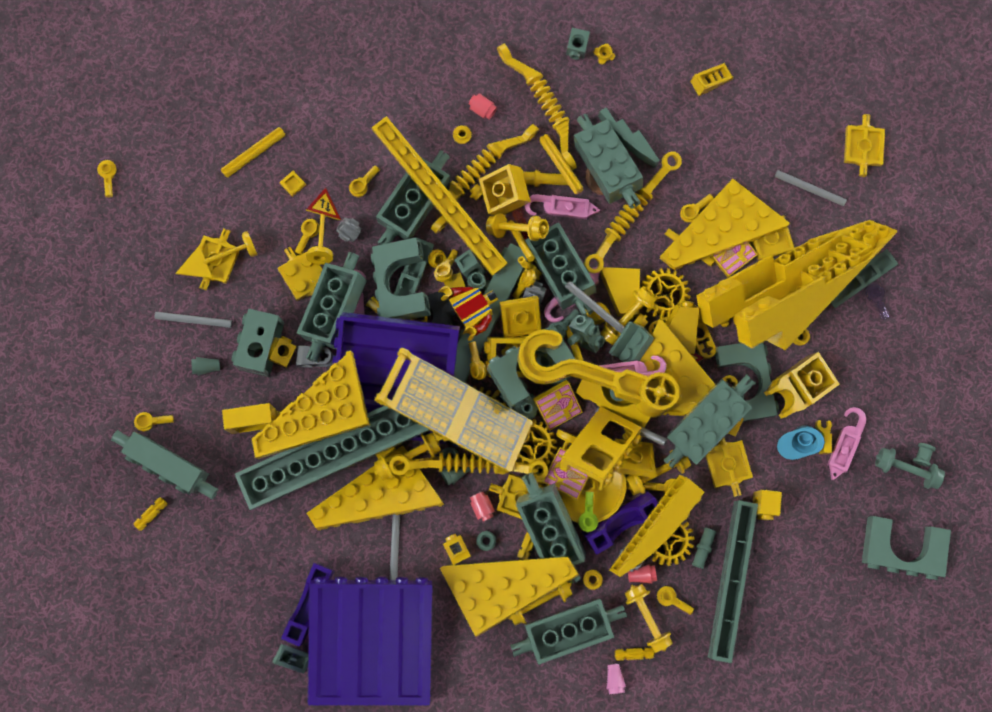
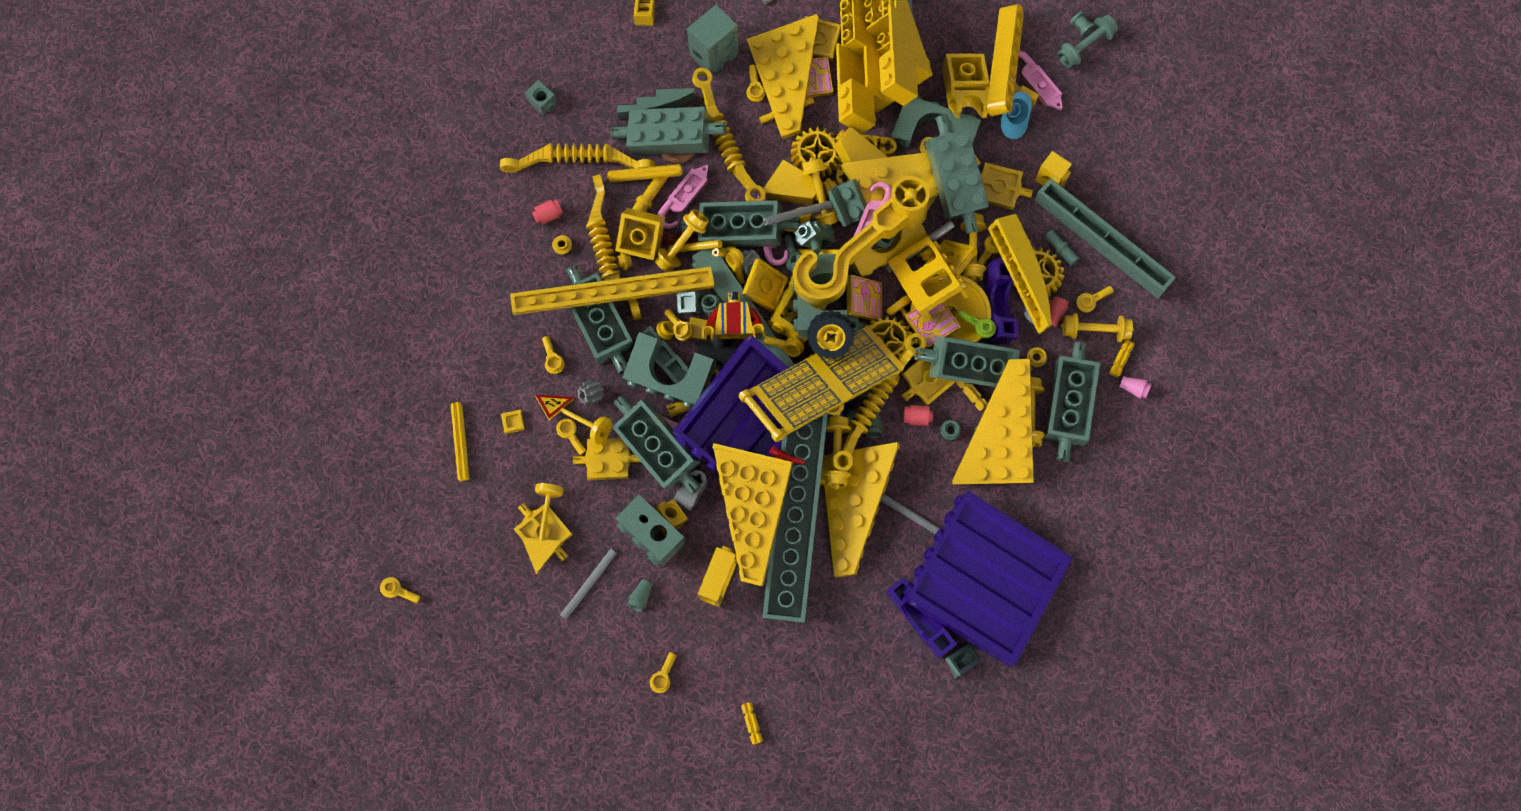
camera: 55 degrees left, 5 degrees down
sand green brick [111,430,219,500] -> none
yellow window [443,533,471,565] -> none
yellow plate [594,44,615,65] -> none
sand green arch [862,516,951,580] -> none
none -> sand green piece [687,5,738,73]
none -> red helmet [769,446,805,464]
none -> black wheel [808,311,854,359]
none -> yellow beam [987,4,1024,116]

